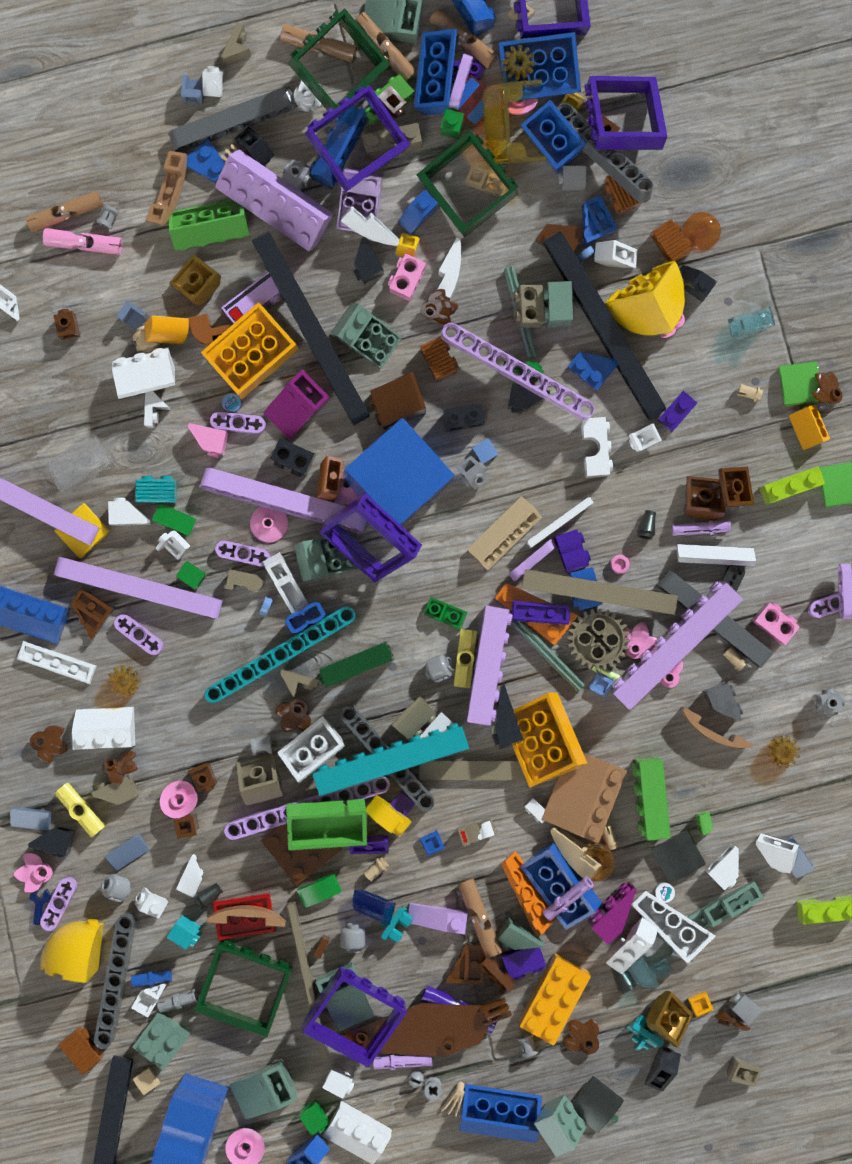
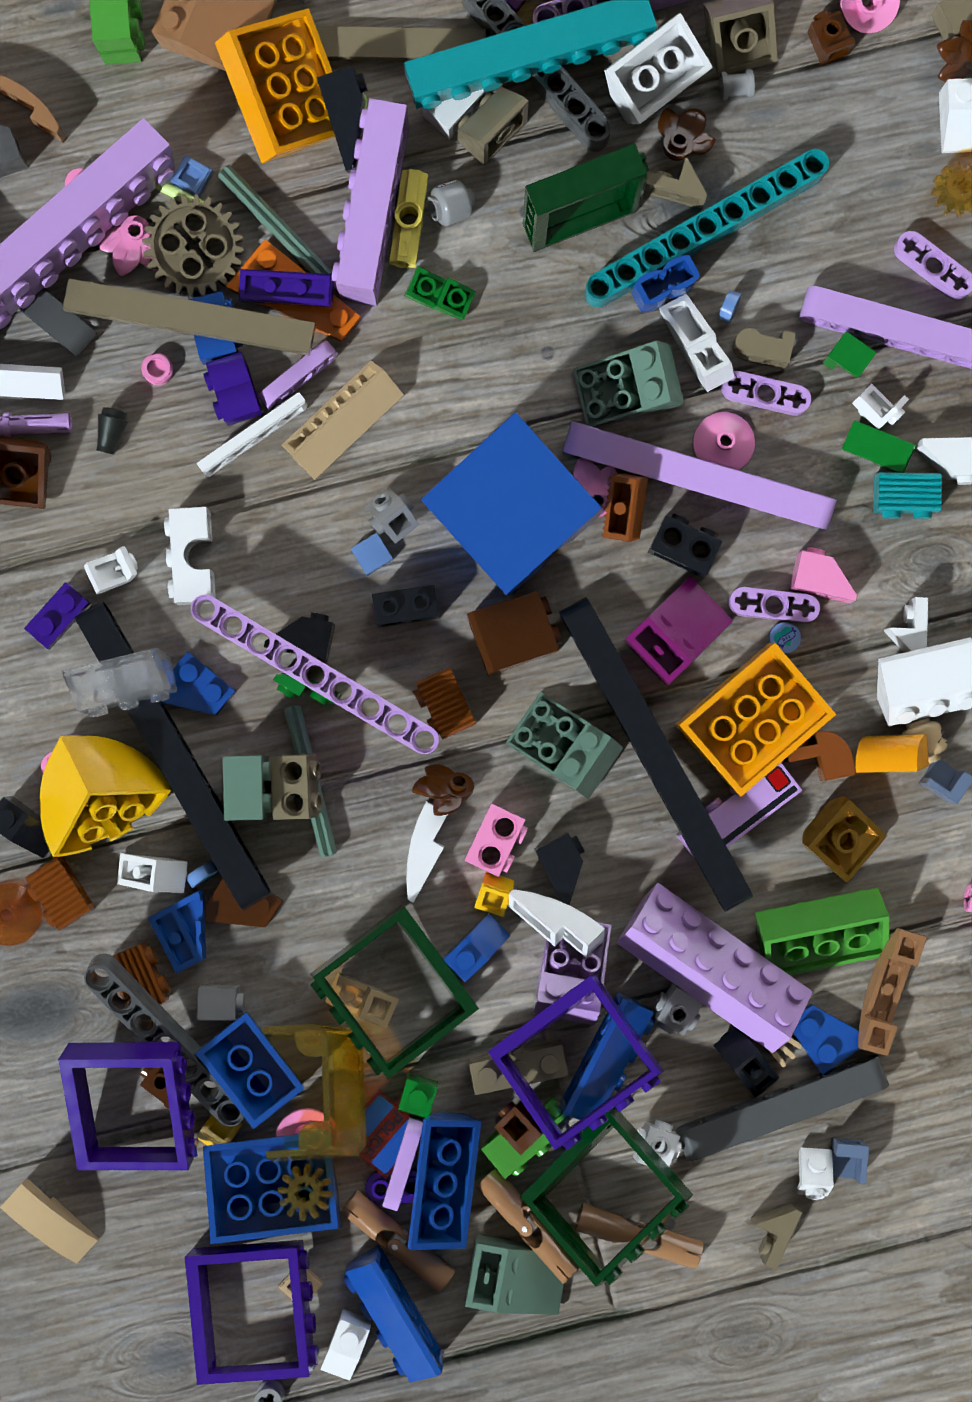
camera: 175 degrees right, 0 degrees up
dark purple window [319,493,422,582] -> none
none -> tan slope [0,1178,99,1264]
none -> clear slope [62,648,178,717]

